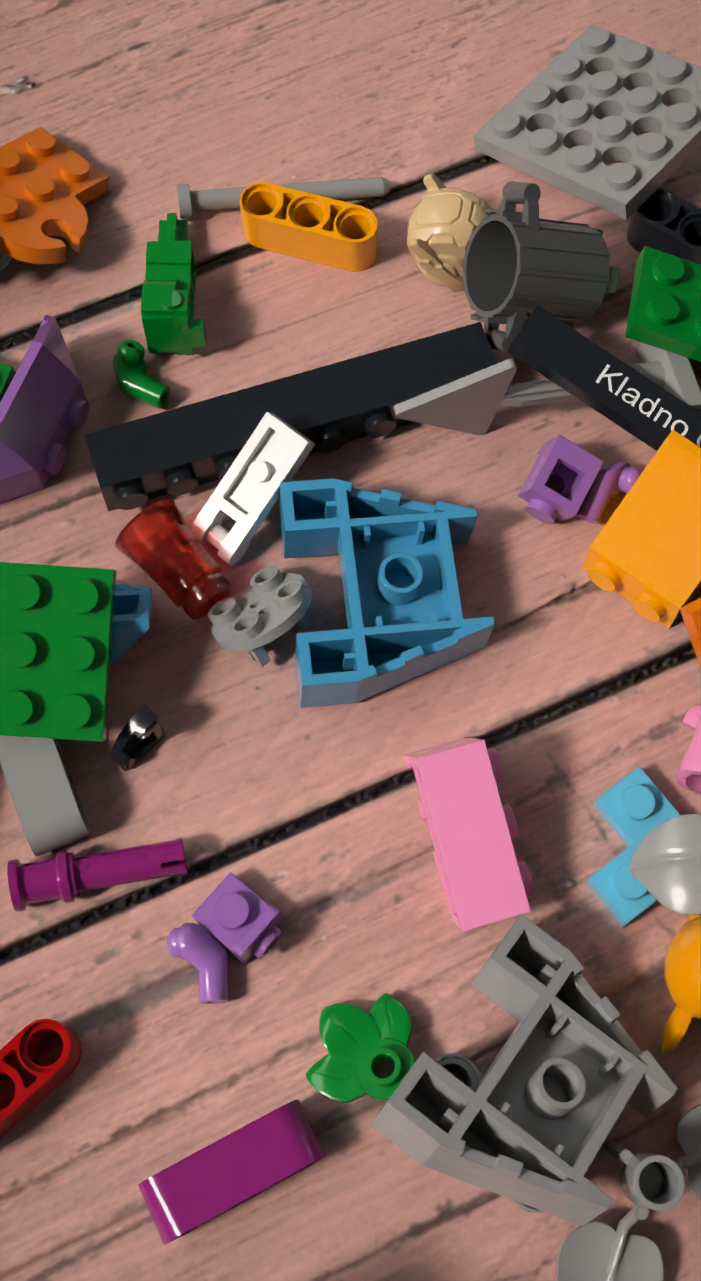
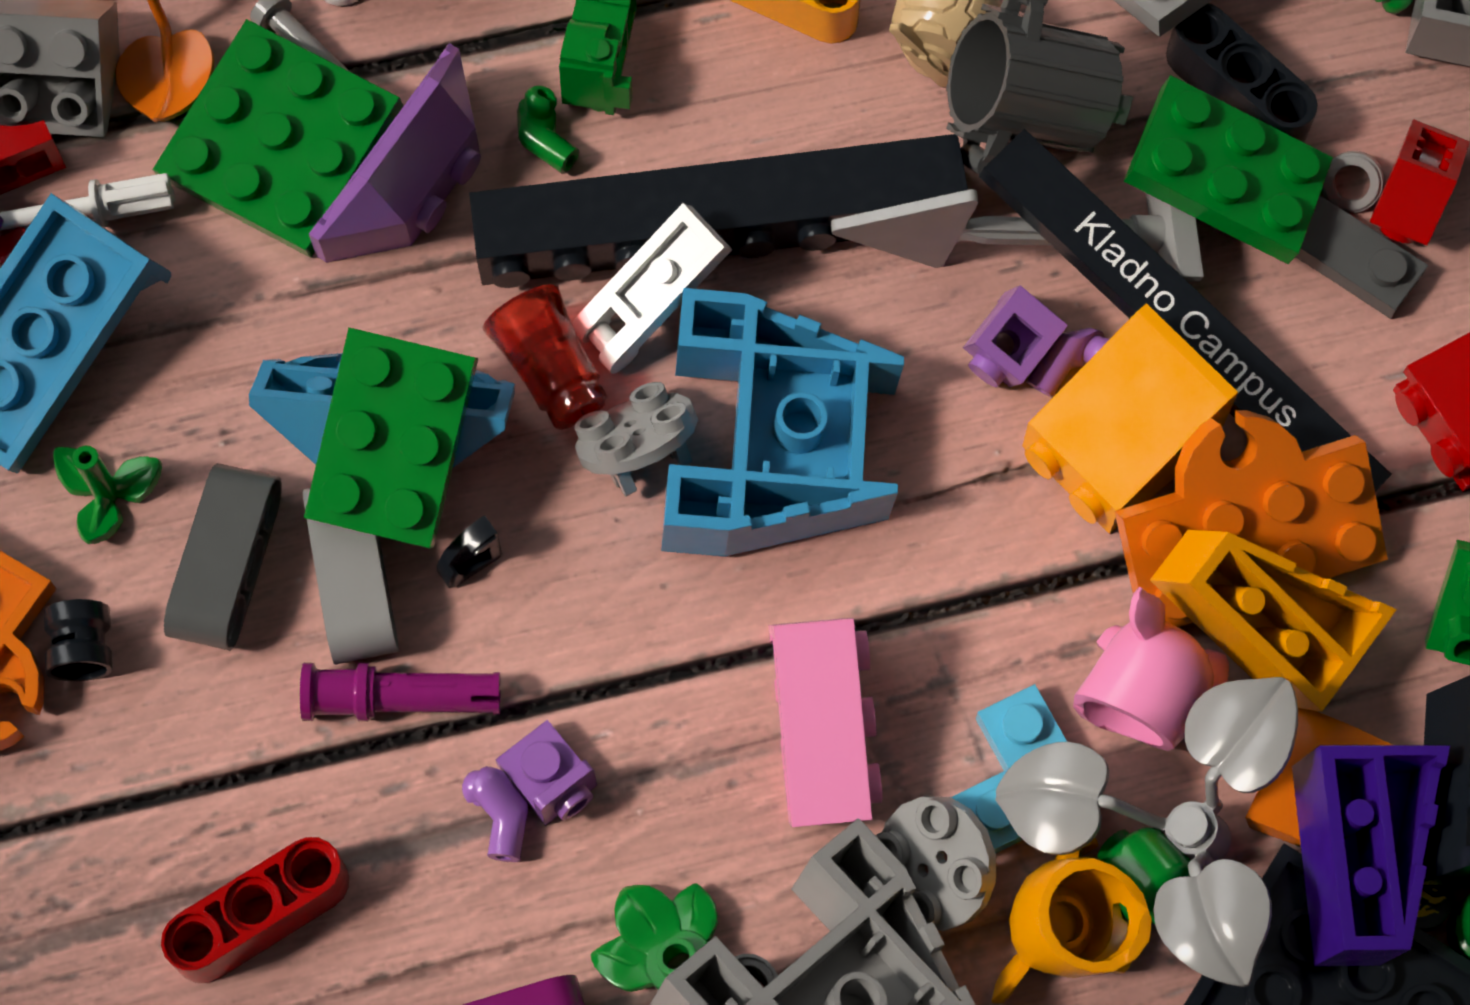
camera: 10 degrees right, 0 degrees up
none -> light grey plate [876,795,996,931]

